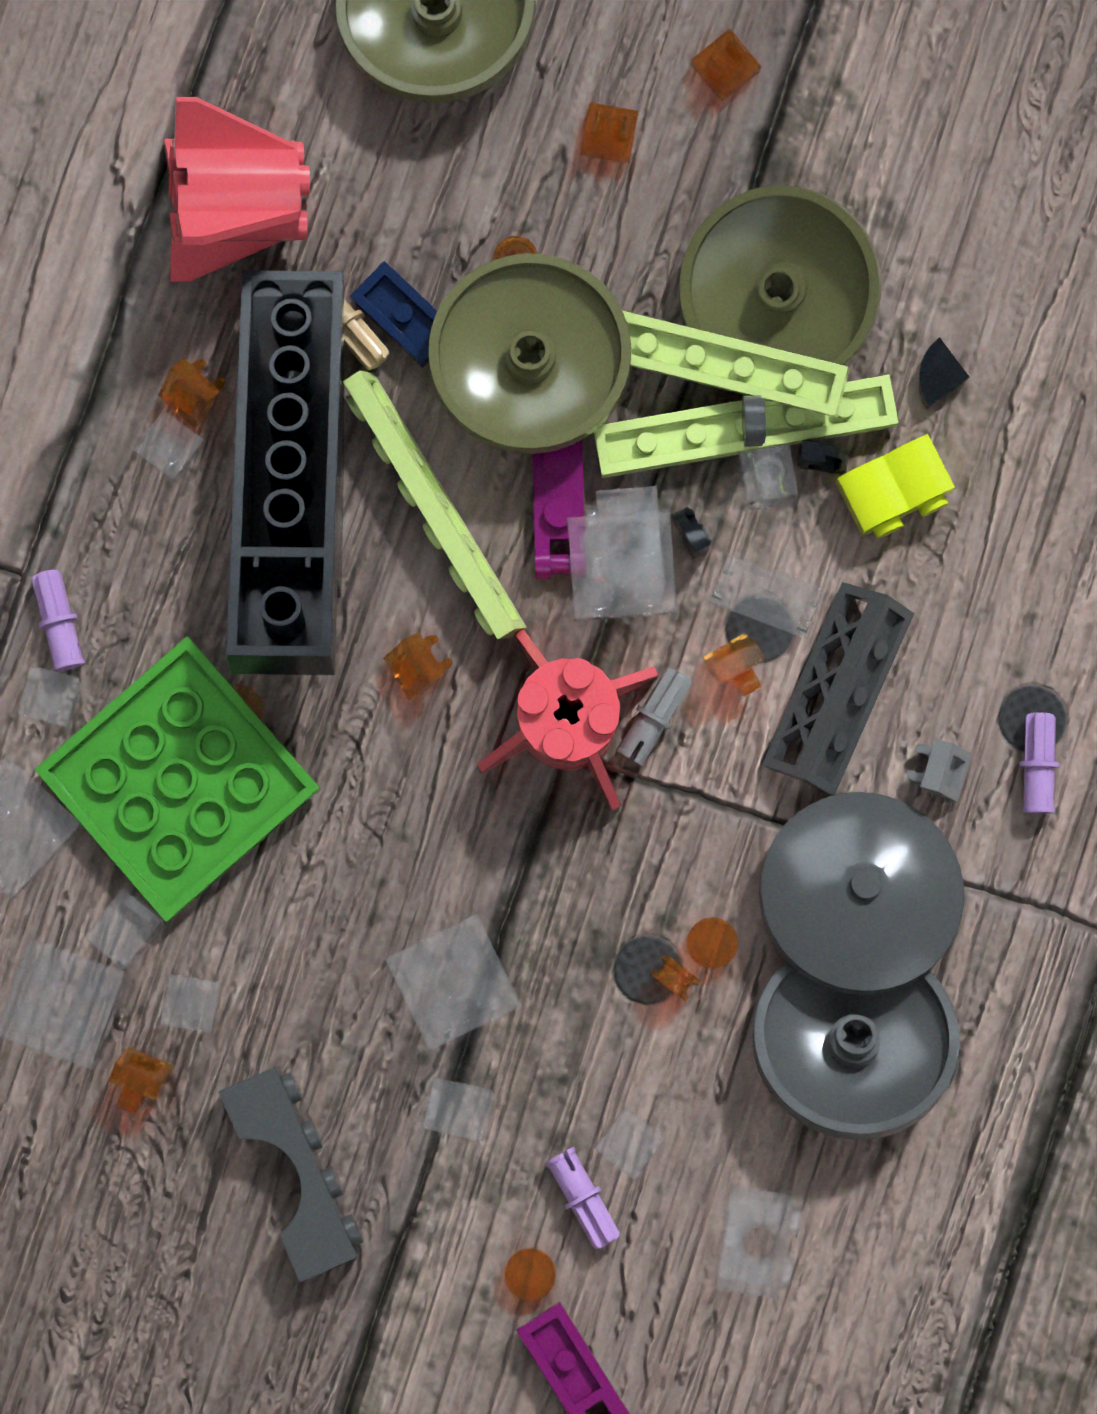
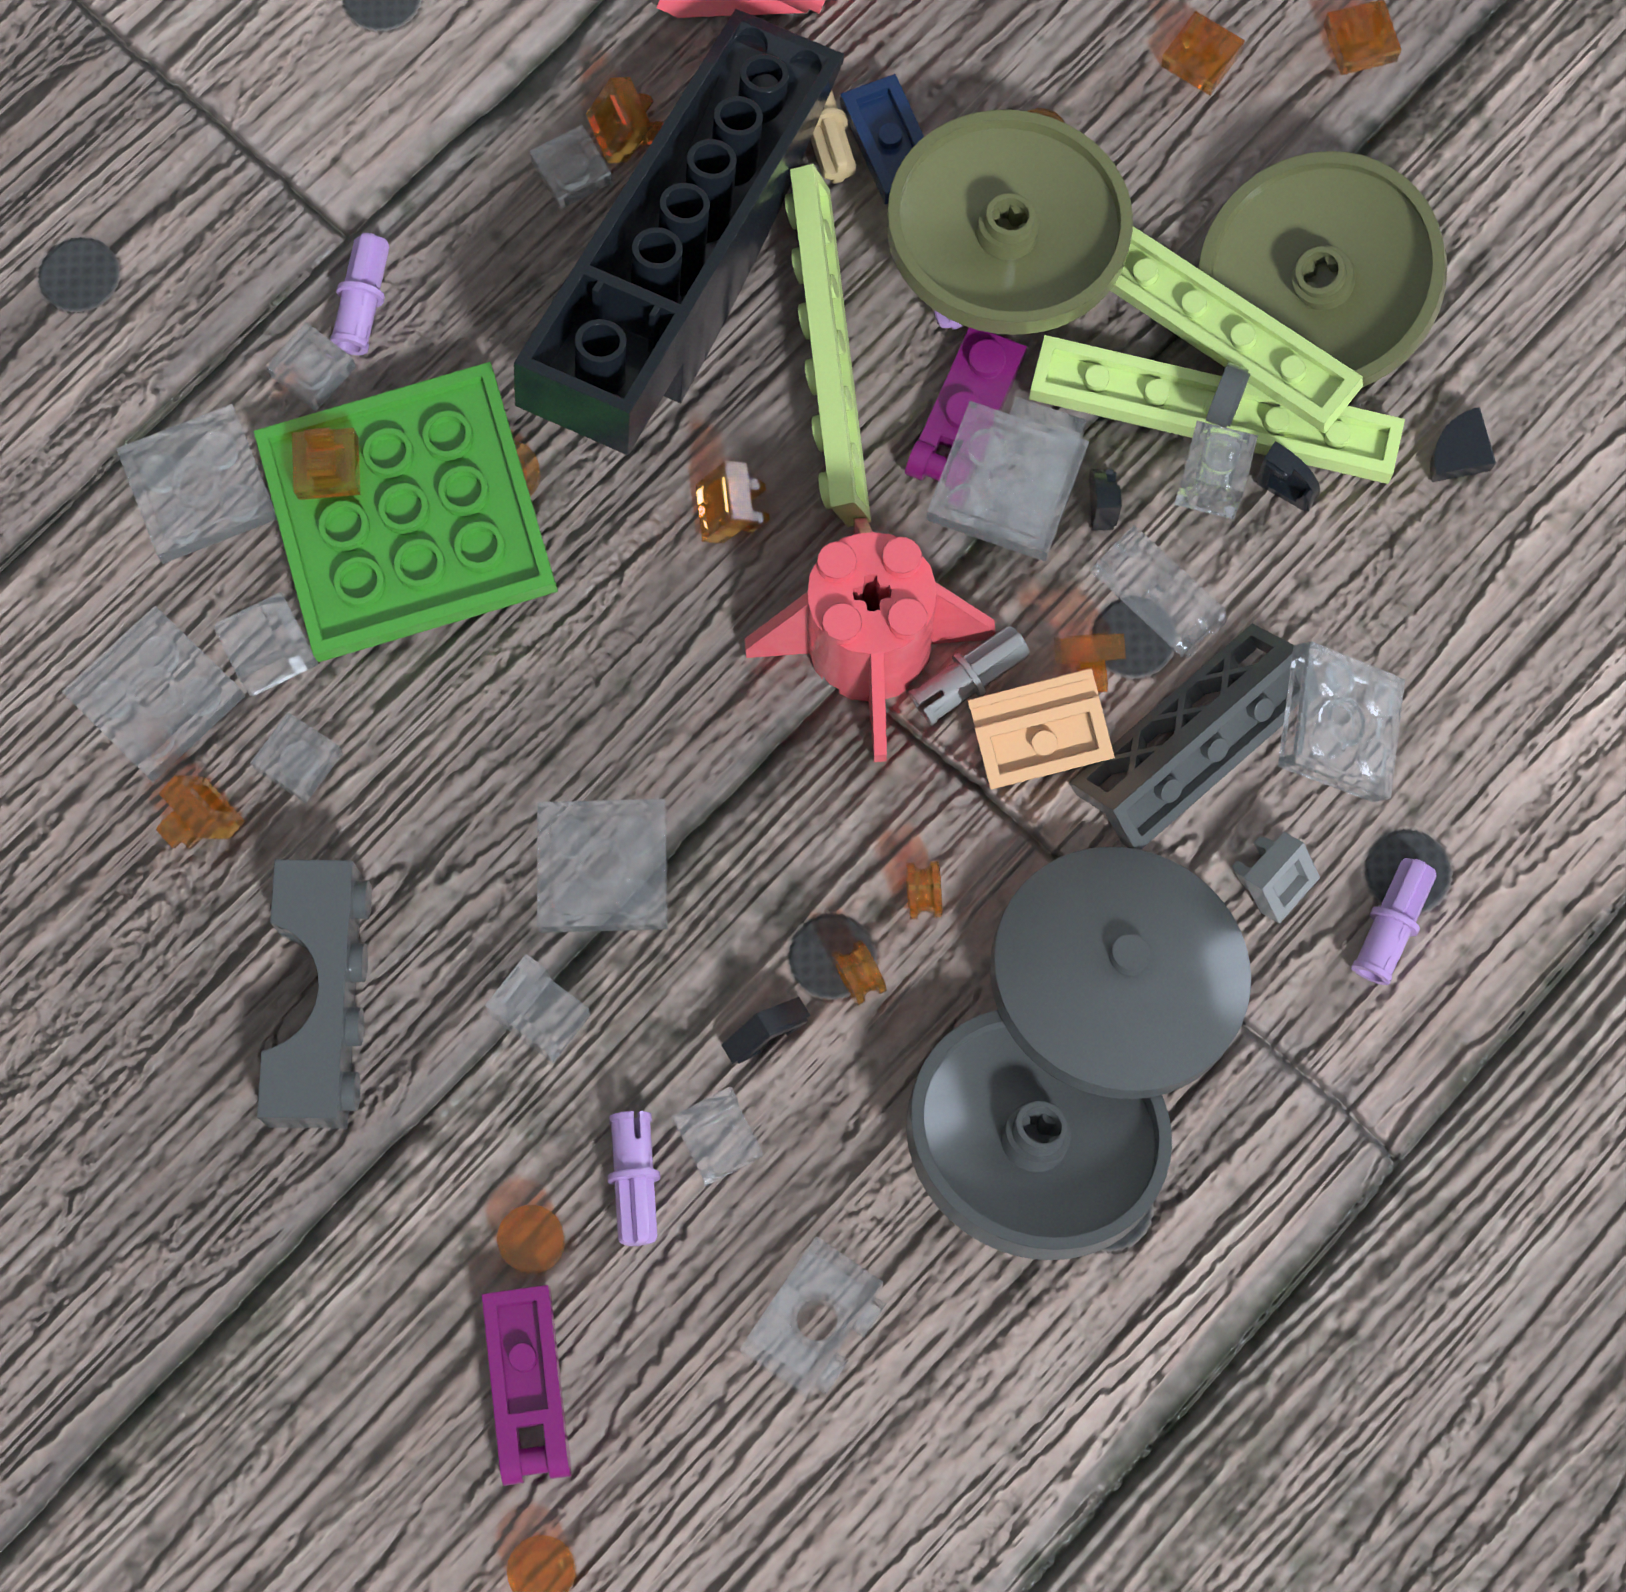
camera: 25 degrees right, 10 degrees down
clear orange tile [686,917,738,969] -> none
neon yellow brick [835,434,955,539] -> none
none -> clear orange tile [292,427,361,500]
none -> black tile [721,997,811,1064]
none -> clear orange bush [906,860,942,920]
none -> light nougat plate [967,668,1115,790]
none -> clear plate [1278,641,1405,802]

